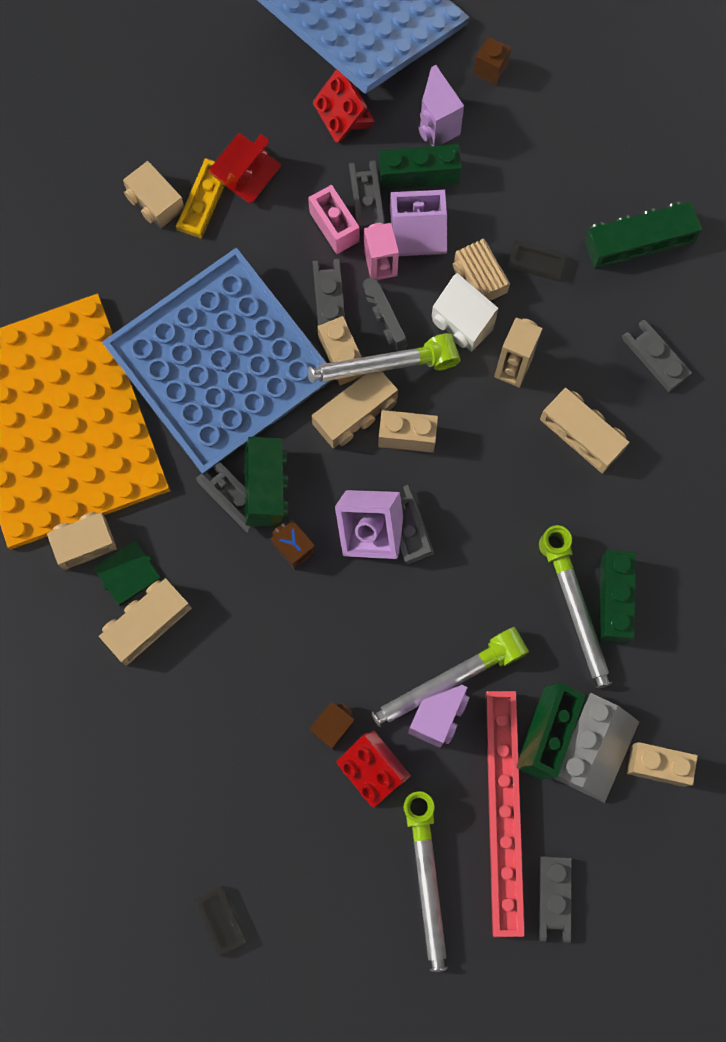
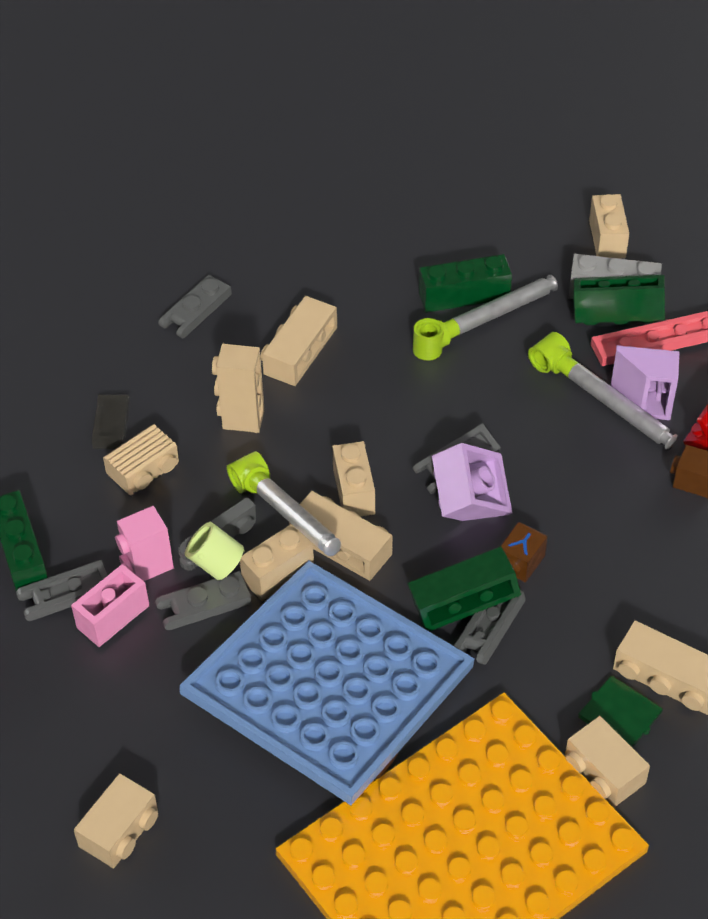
camera: 105 degrees left, 25 degrees down
yellow tile [176,158,224,239] -> none
red bracket [209,133,281,204] -> none
lavender slope [390,190,447,256] -> none
white slope [432,273,499,352] -> none
dark green brick [584,201,702,269] -> none
none -> yellowish green piece [185,522,244,580]

